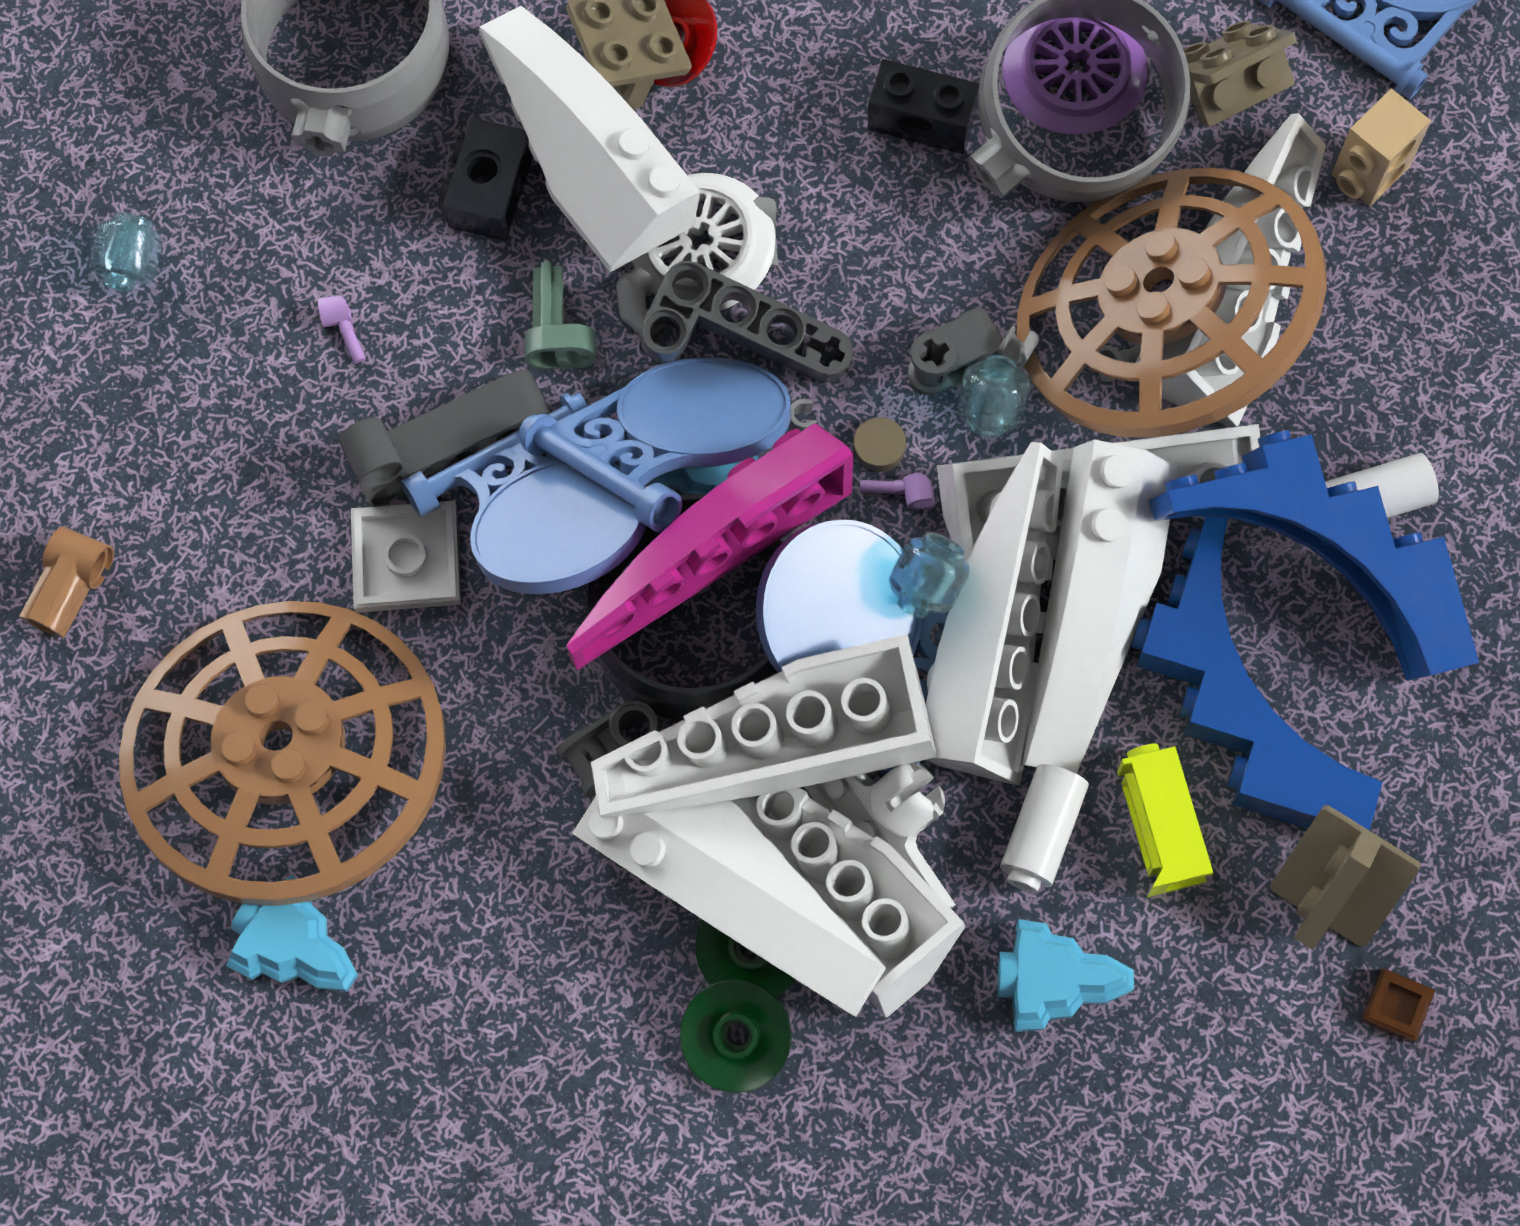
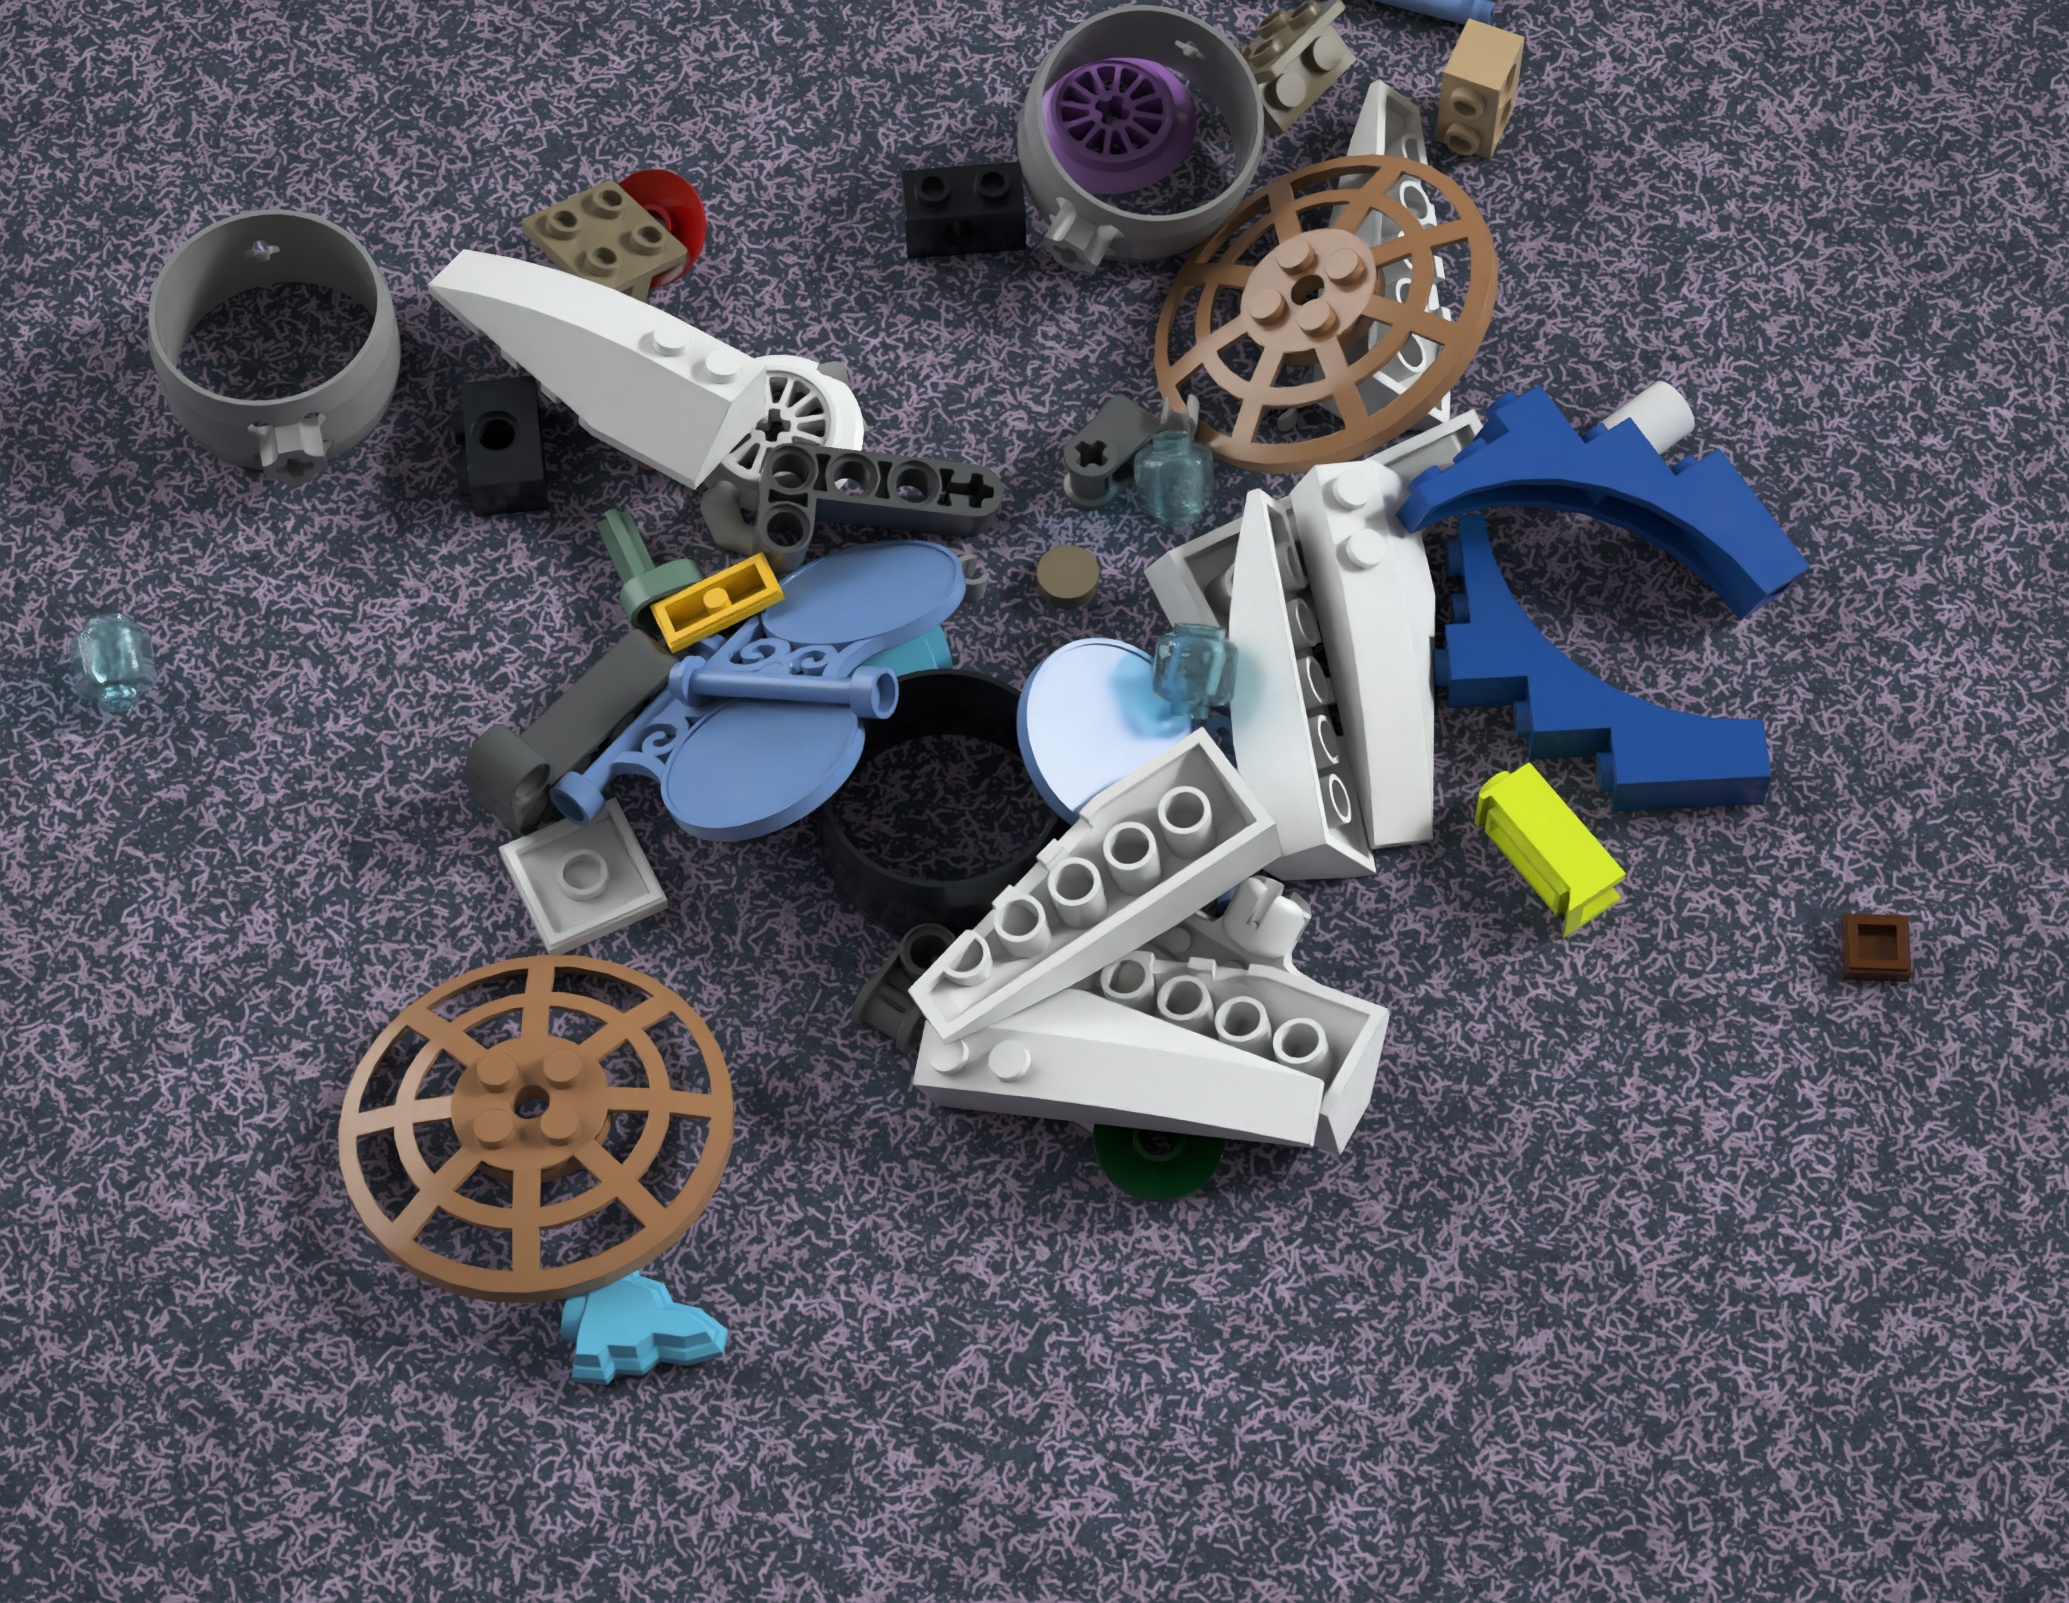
camera: 25 degrees left, 10 degrees down
medium nougat piece [19,526,114,638] -> none
lavender hand [318,295,366,364] -> none
dark pink wedge [566,423,853,670] -> none
dark green dish [680,979,792,1093] -> none
lavender hand [860,473,935,510] -> none
medium azure rock [997,919,1134,1032] -> none
white brick [1000,764,1089,893] -> none
dark tan bracket [1270,805,1421,950] -> none
none -> yellow slope [650,552,786,654]

